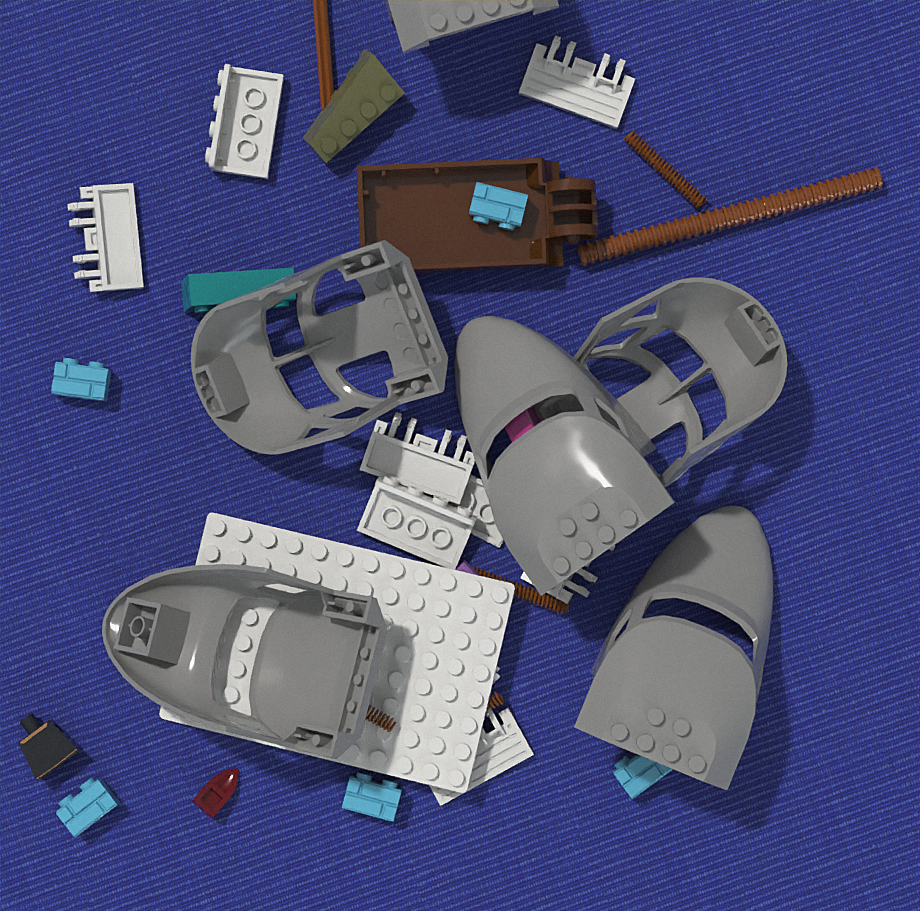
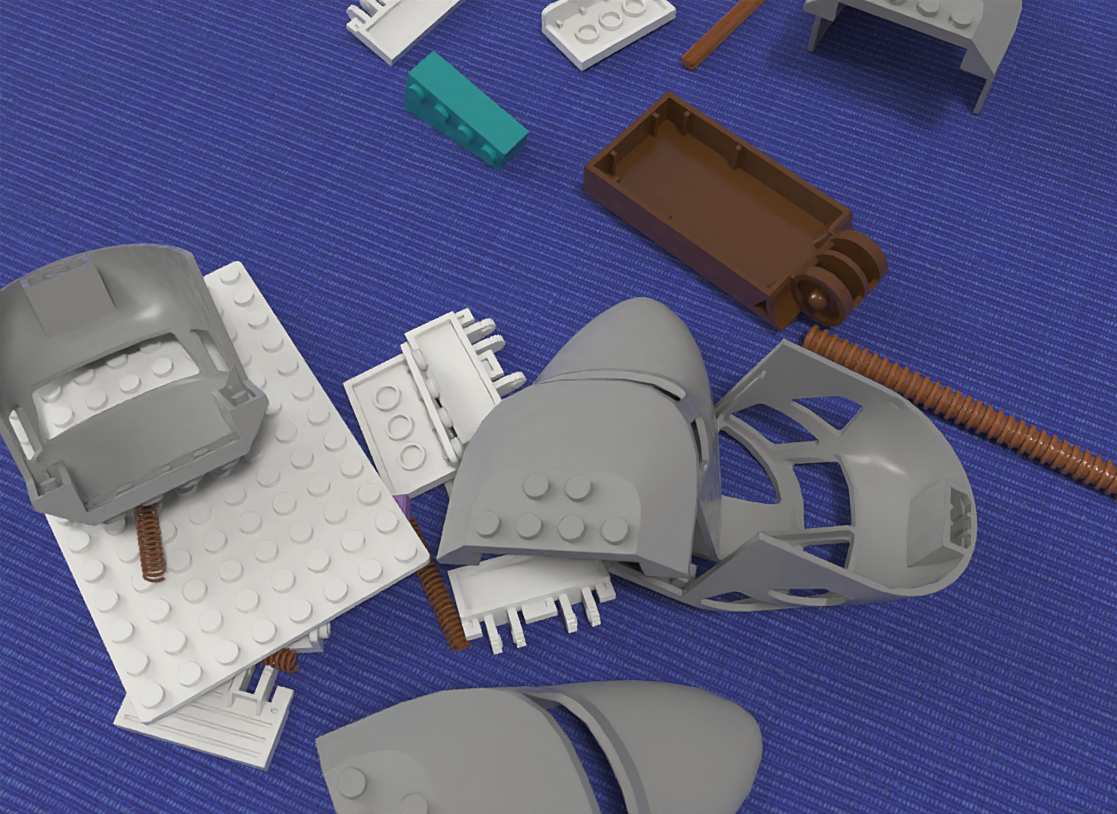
camera: 40 degrees right, 25 degrees down
medium azure brick [51,358,111,402] -> none
light grey piece [191,240,448,454] -> none
olive wedge [302,49,405,163] -> none
medium azure brick [342,772,402,822] -> none
medium azure brick [469,182,528,231] -> none
white hinge [519,36,635,129] -> none
dark orange piece [623,130,708,209] -> none

